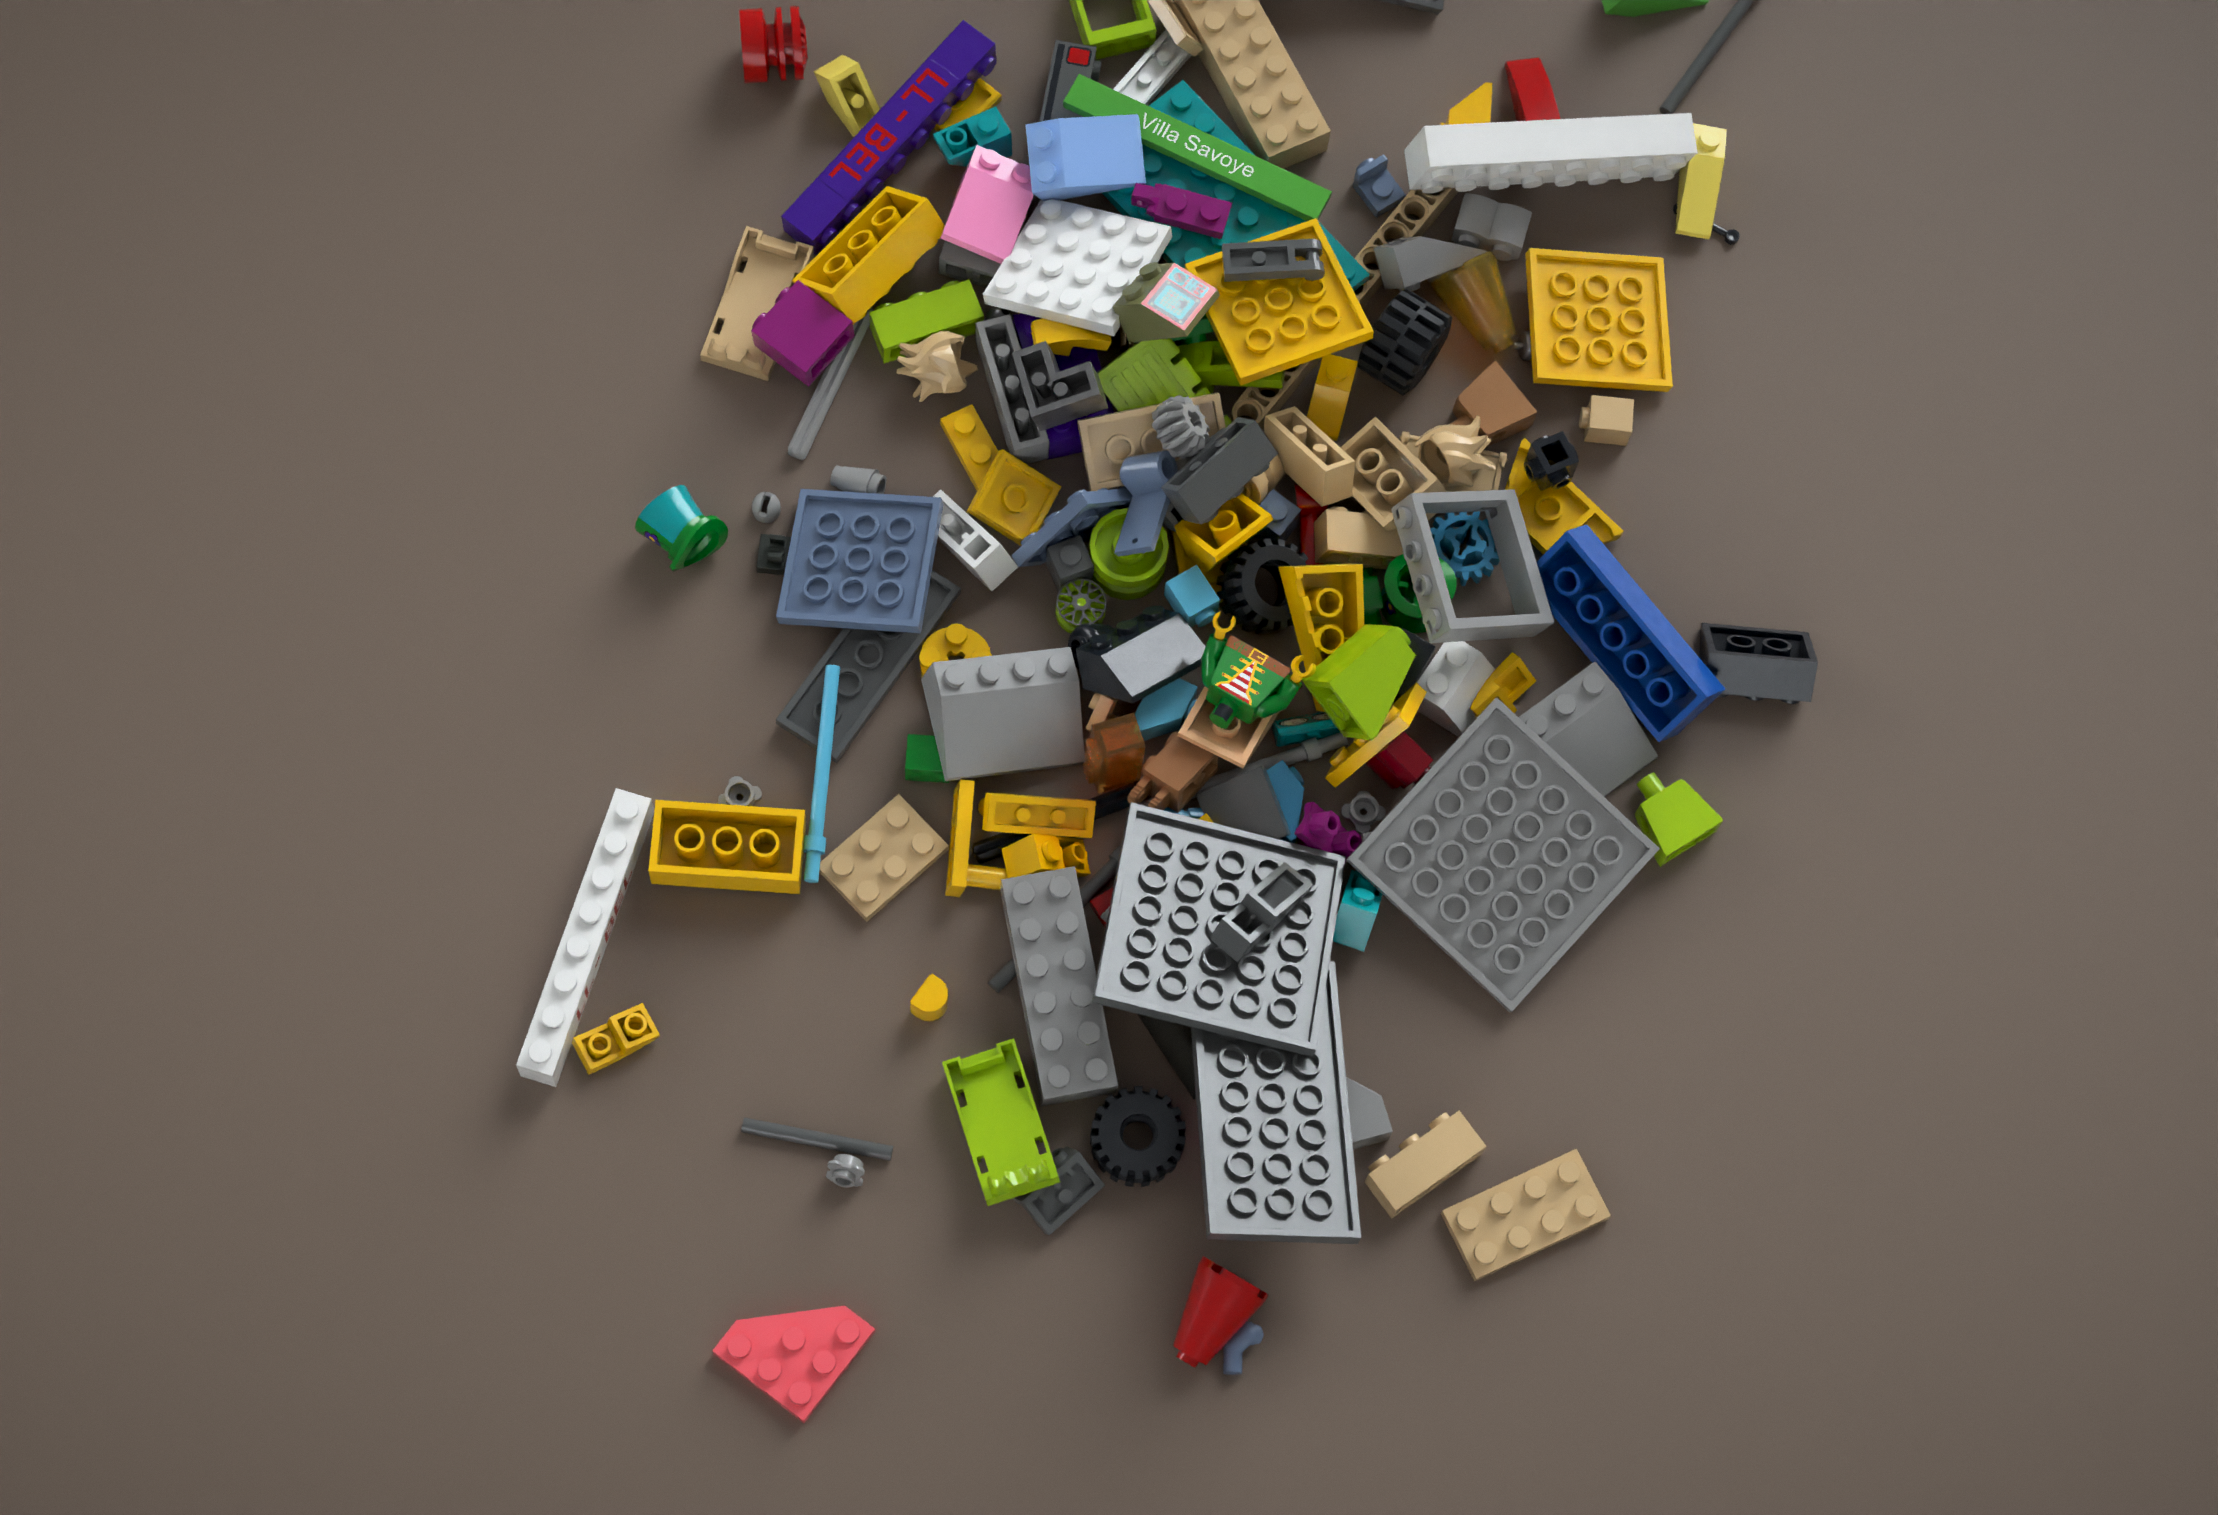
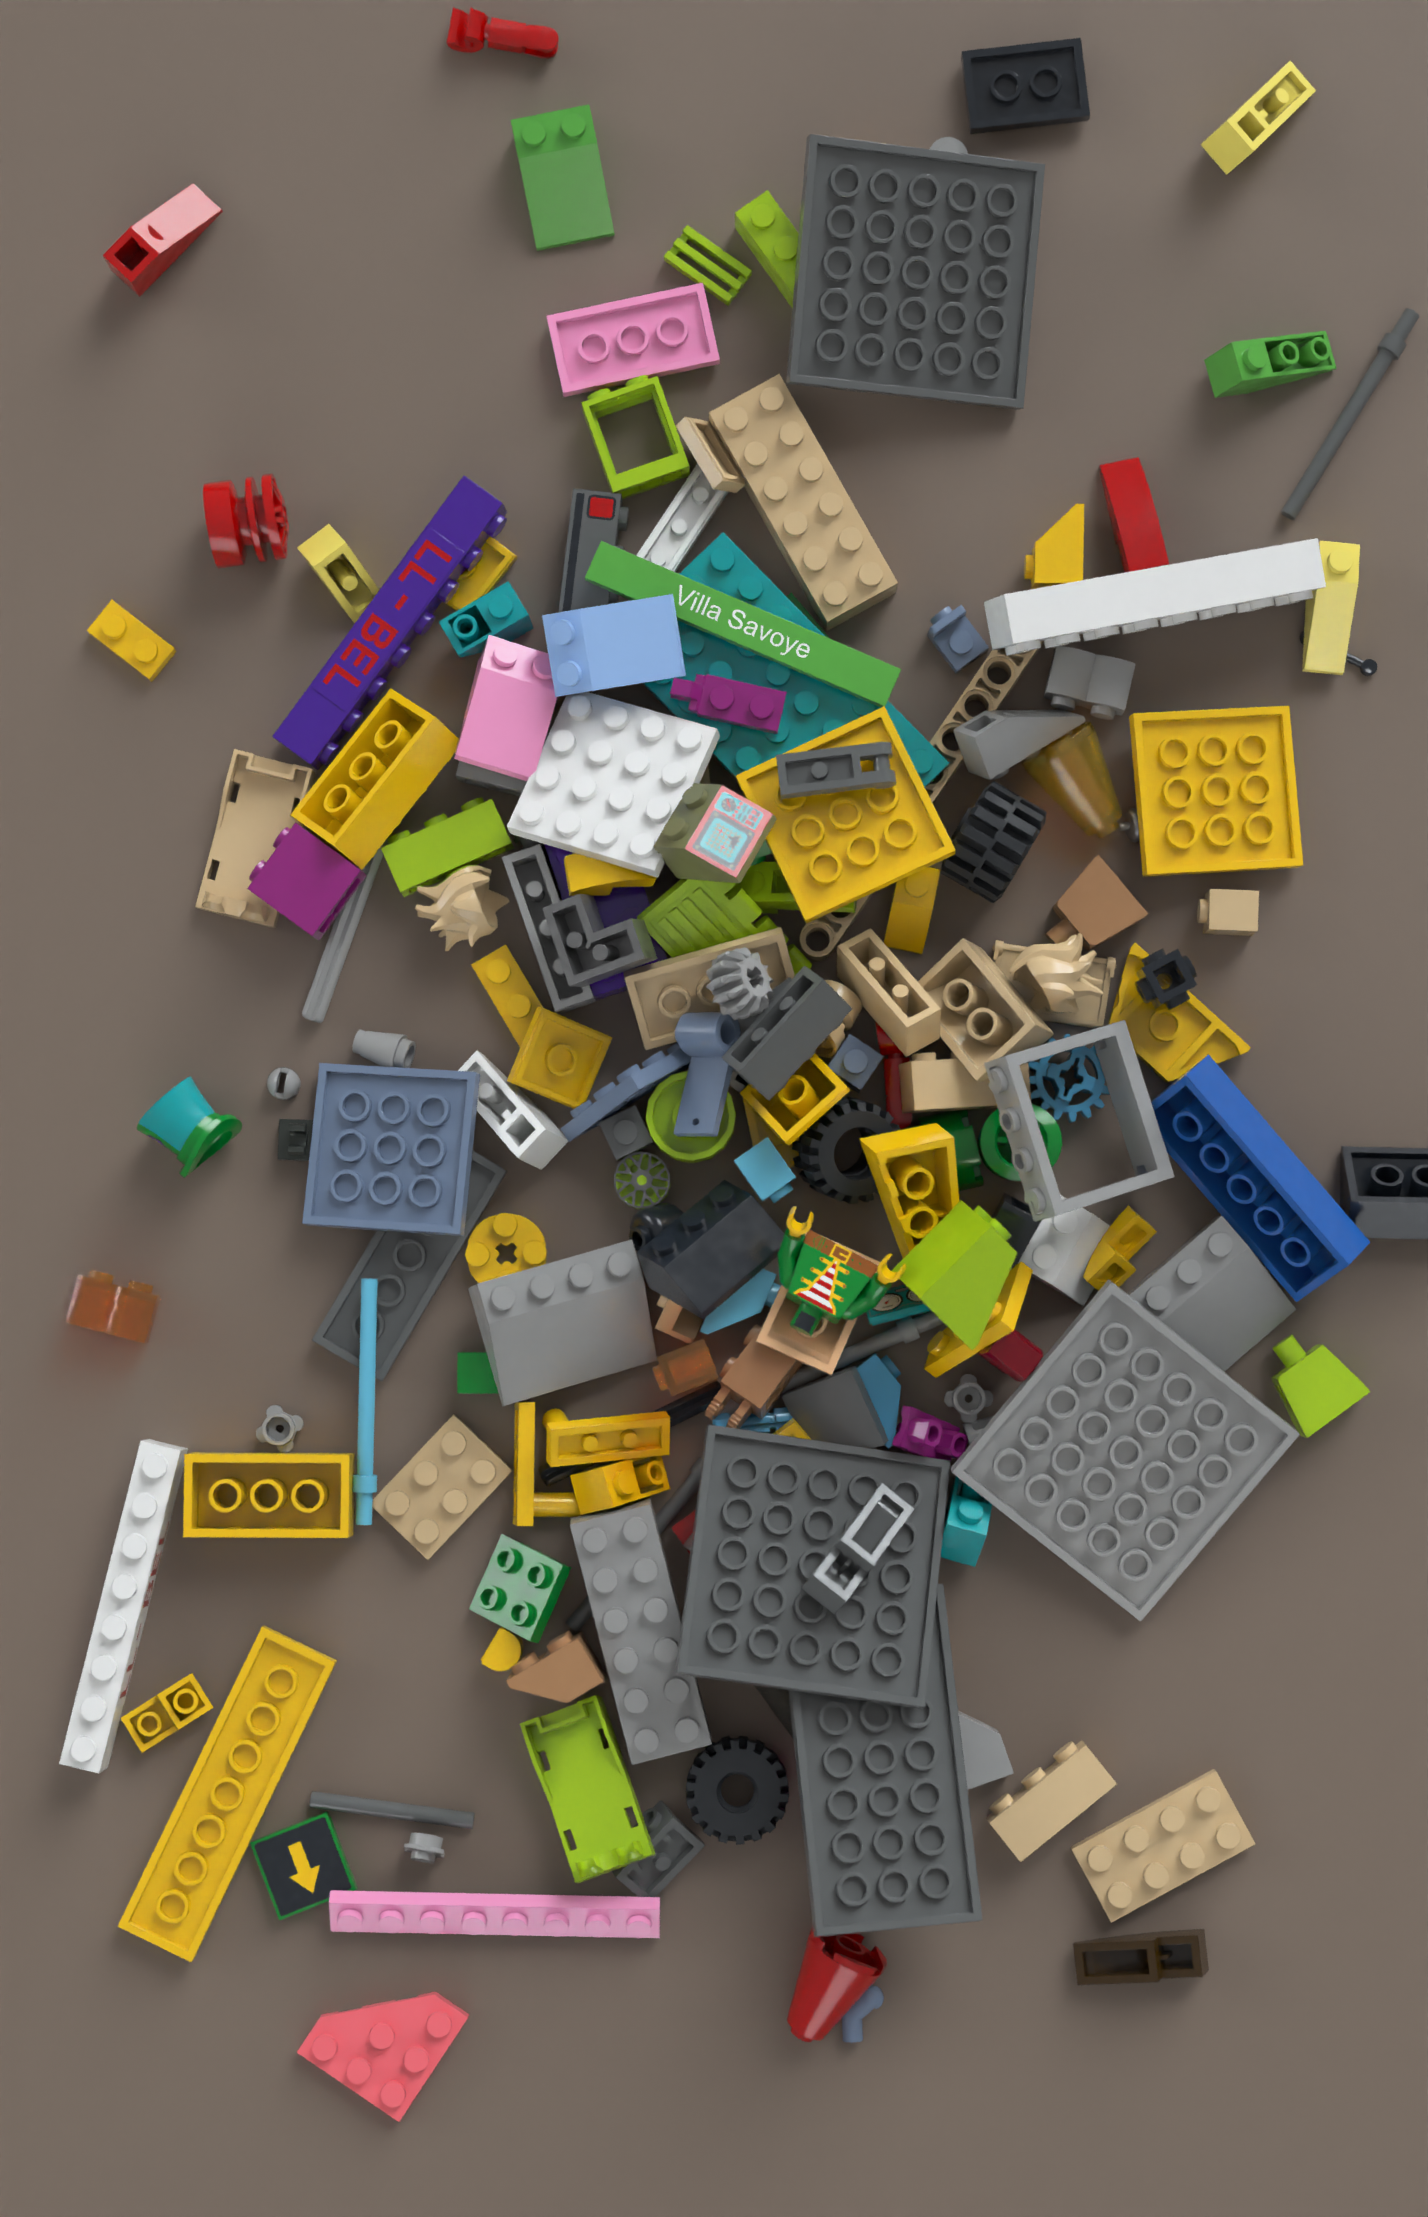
camera: 10 degrees right, 15 degrees up
none -> clear orange brick [65,1270,161,1343]
none -> yellow plate [87,599,177,682]
none -> yellow plate [117,1625,337,1962]
none -> black tile [250,1811,358,1920]
none -> bright pink plate [329,1890,660,1938]
none -> plate [469,1534,572,1643]
none -> medium nougat slope [506,1630,606,1703]
none -> dark brown slope [1073,1929,1209,1985]

